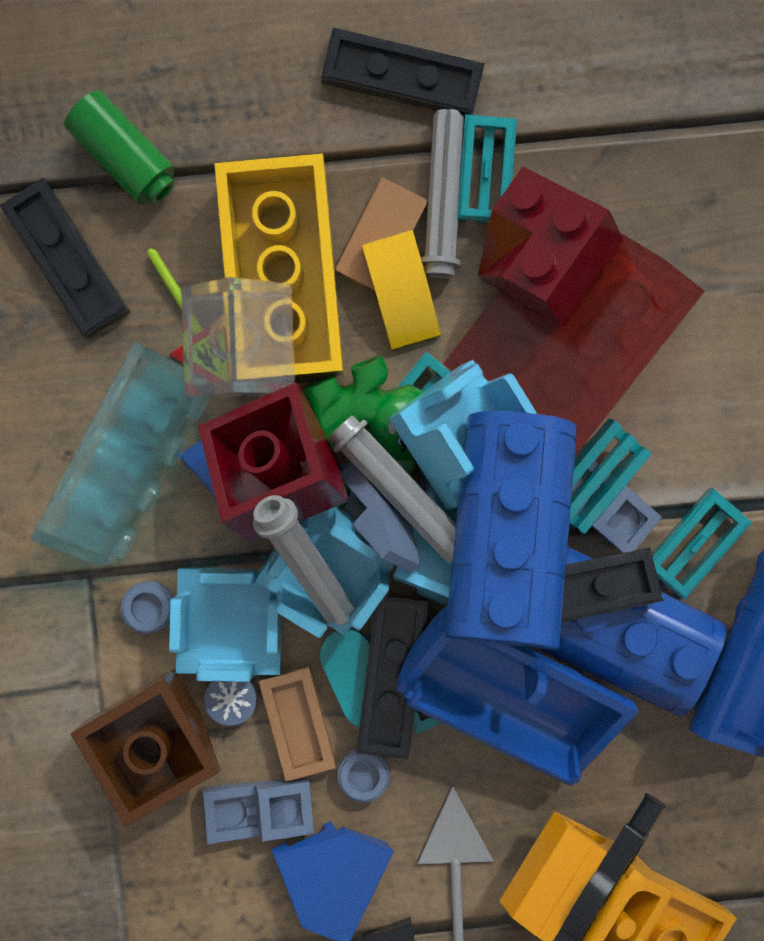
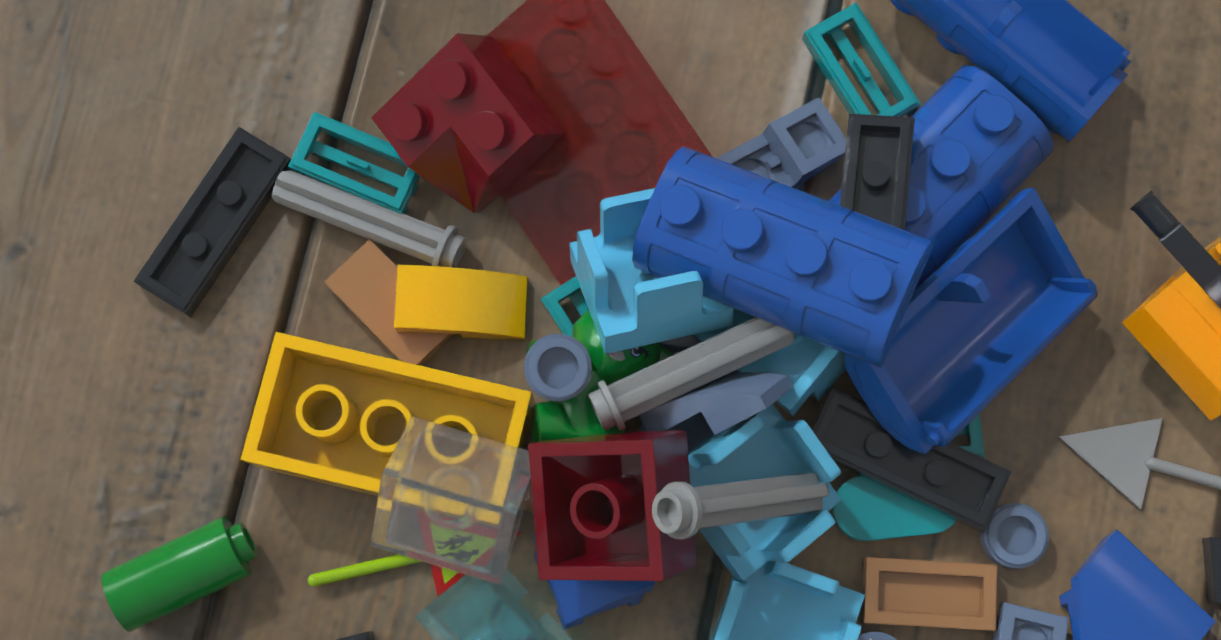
camera: 70 degrees left, 10 degrees down
teal tile [569,418,652,534] -> none
none -> sand blue tile [524,334,592,401]

